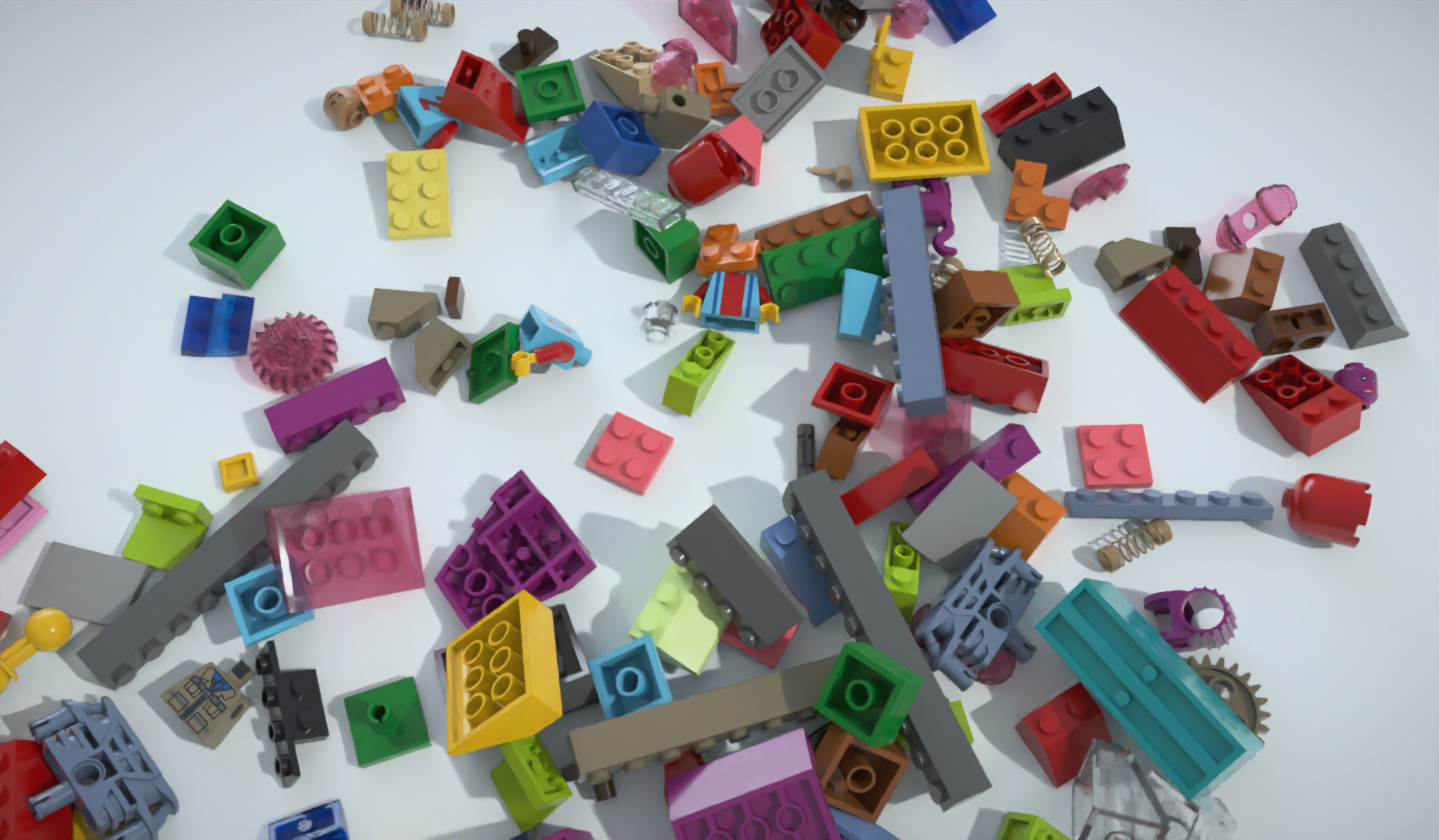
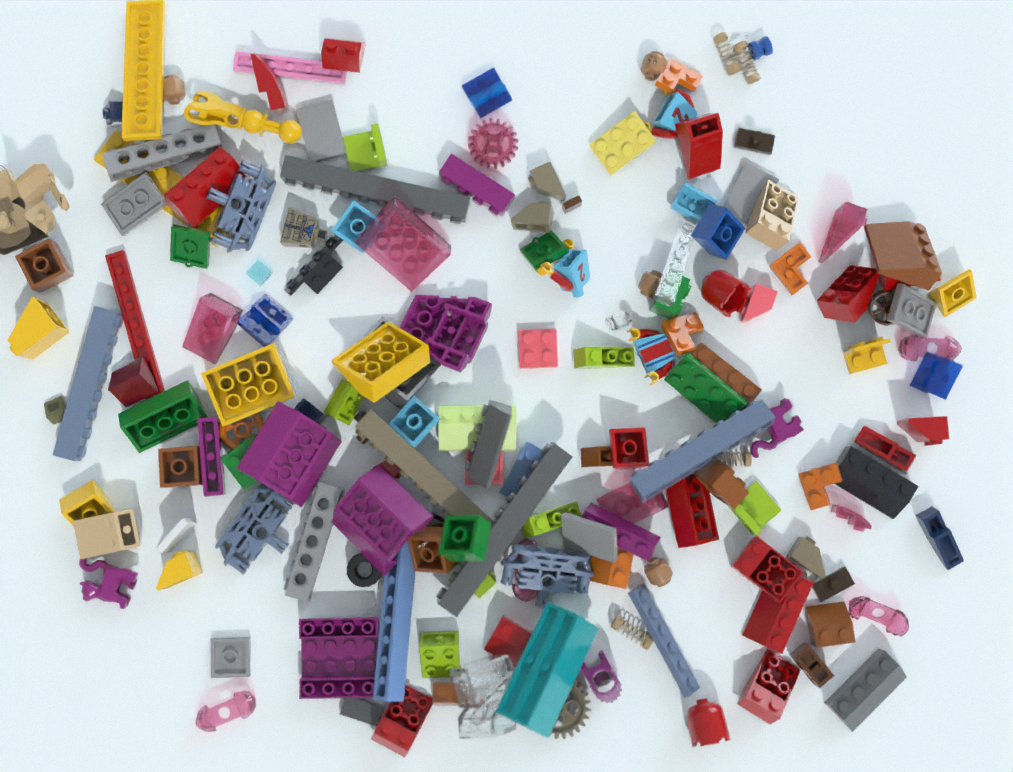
camera: 60 degrees right, 20 degrees up
green brick [188,199,286,290] -> none
yellow tile [218,451,260,494] -> none
green tile [343,676,432,769] -> none
green tile [514,59,586,124] -> none
dark tan torso [636,86,711,150] -> none
clear pink piece [653,38,699,89] -> none
light grey tile [728,36,831,142] -> none
dark grey axle [797,424,815,479] -> none
tan hand [812,165,853,188] -> none
medium azure slope [836,269,887,342] -> none
red slope [839,447,940,526] -> none
yellow slope [856,100,991,182] -> none
tan piece [1019,217,1066,277] -> none
coral plate [1076,424,1153,490] -> none
magenta head [1332,362,1379,411] -> none
none -> clear light blue tile [246,259,273,287]
none -> medium nougat head [638,269,665,299]
none -> medium nougat head [644,557,673,587]
none -> red slope [730,536,804,603]
none -> red slope [897,416,950,446]
none -> dark blue slope [915,506,964,570]

